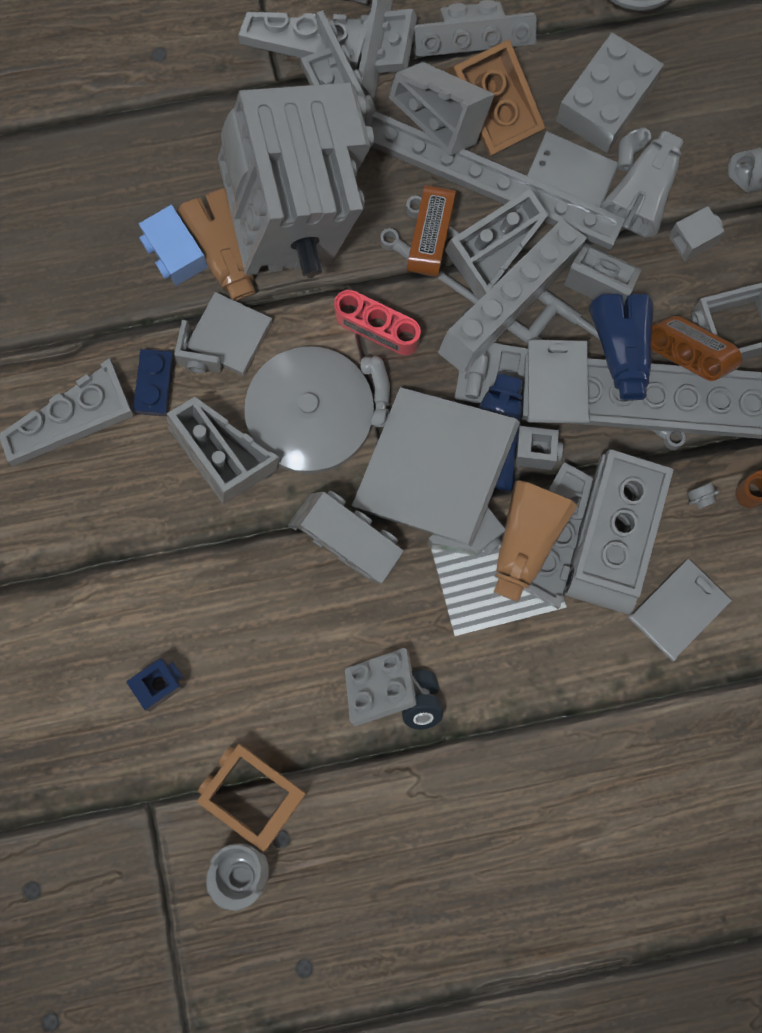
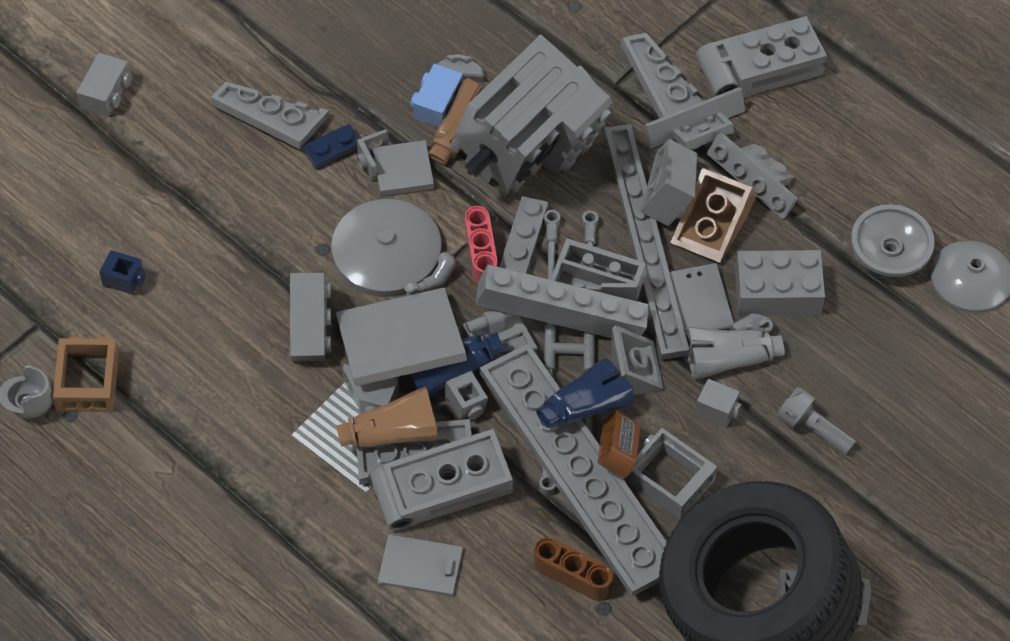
camera: 55 degrees right, 20 degrees down
light grey wedge [167,397,279,504] -> none
light grey bracket [300,10,376,127] -> none
light grey plate [345,648,443,730] -> none
dark orange beam [407,184,456,277] -> none
light grey container [527,340,590,424] -> none
light grey plate [687,482,720,509] -> none
none -> light grey tile [437,54,484,82]
none -> light grey plate [499,196,548,274]

